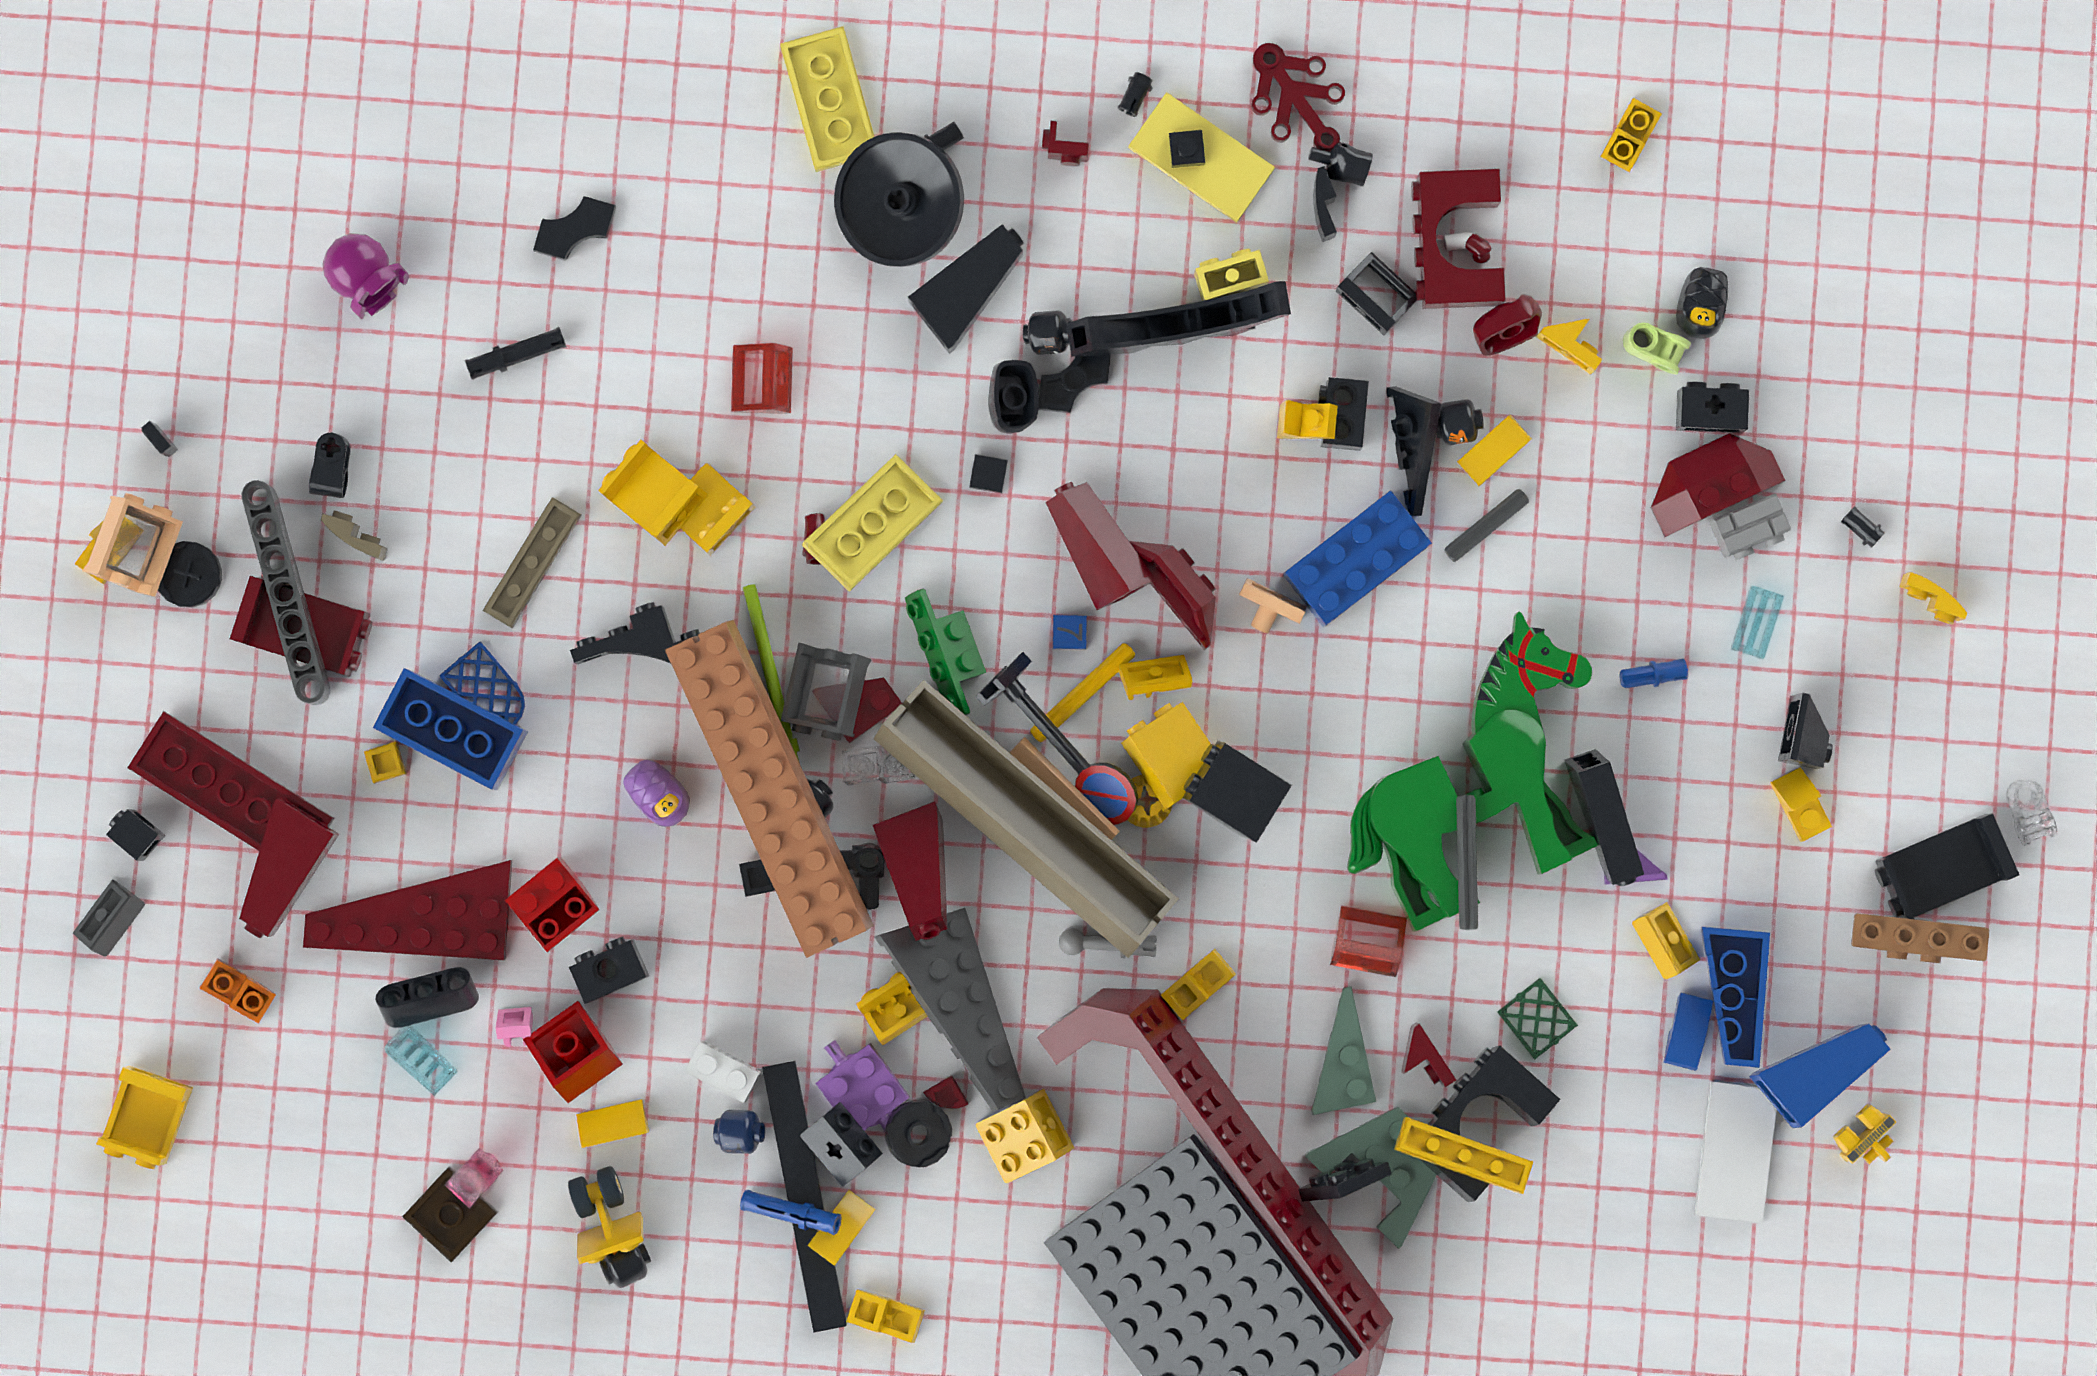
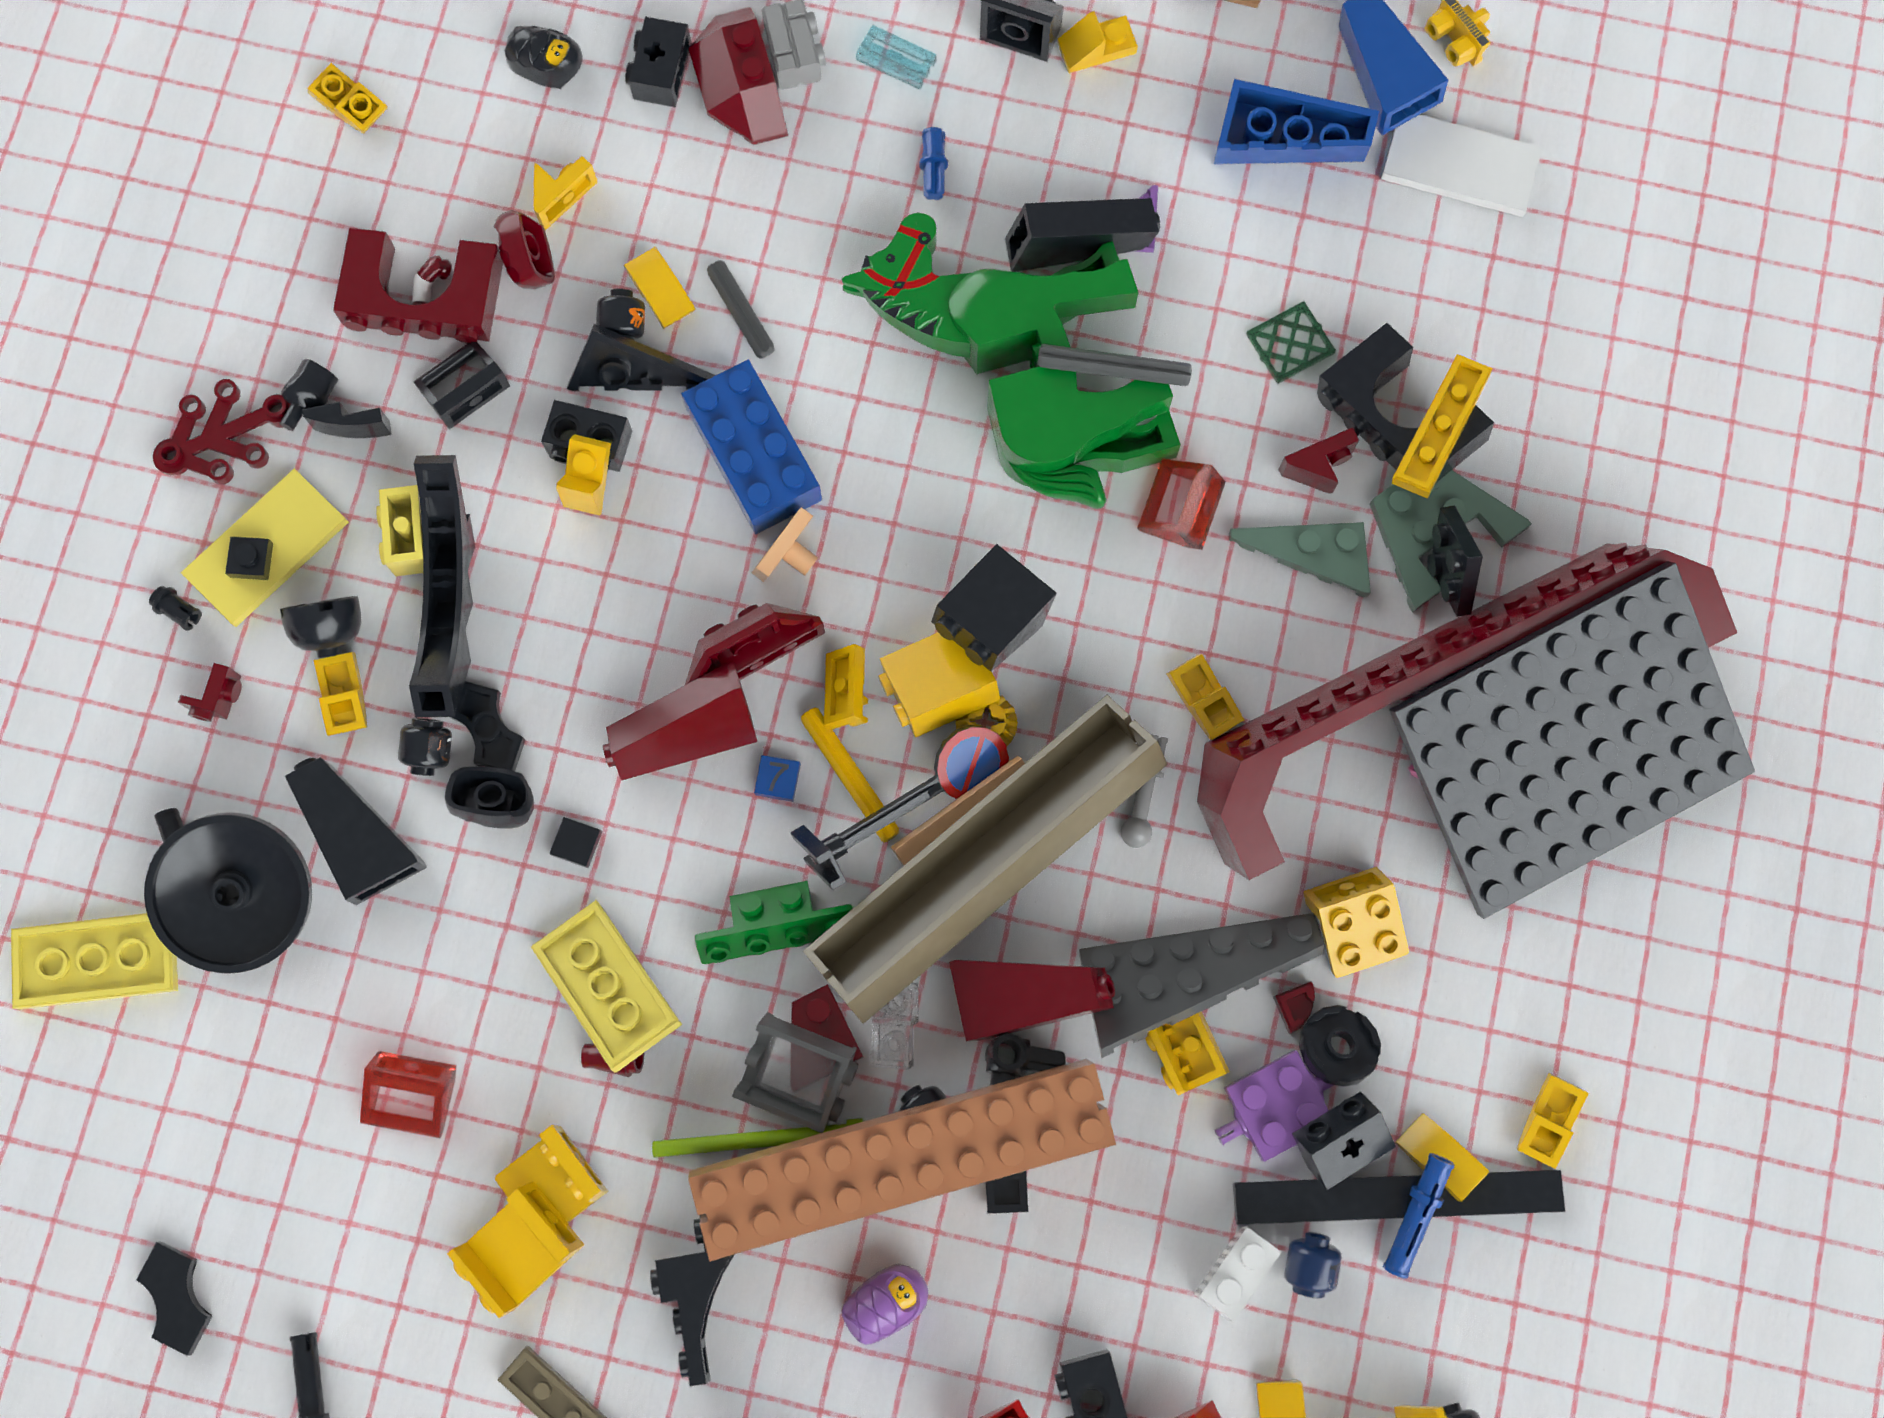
camera: 80 degrees left, 10 degrees down
yellowish green piece [1623,323,1691,375] -> none
yellow slope [1632,902,1700,979] -> none
blue slope [1663,993,1713,1071] -> none
none -> black cylinder [280,596,361,658]
none -> yellow slope [313,652,367,736]

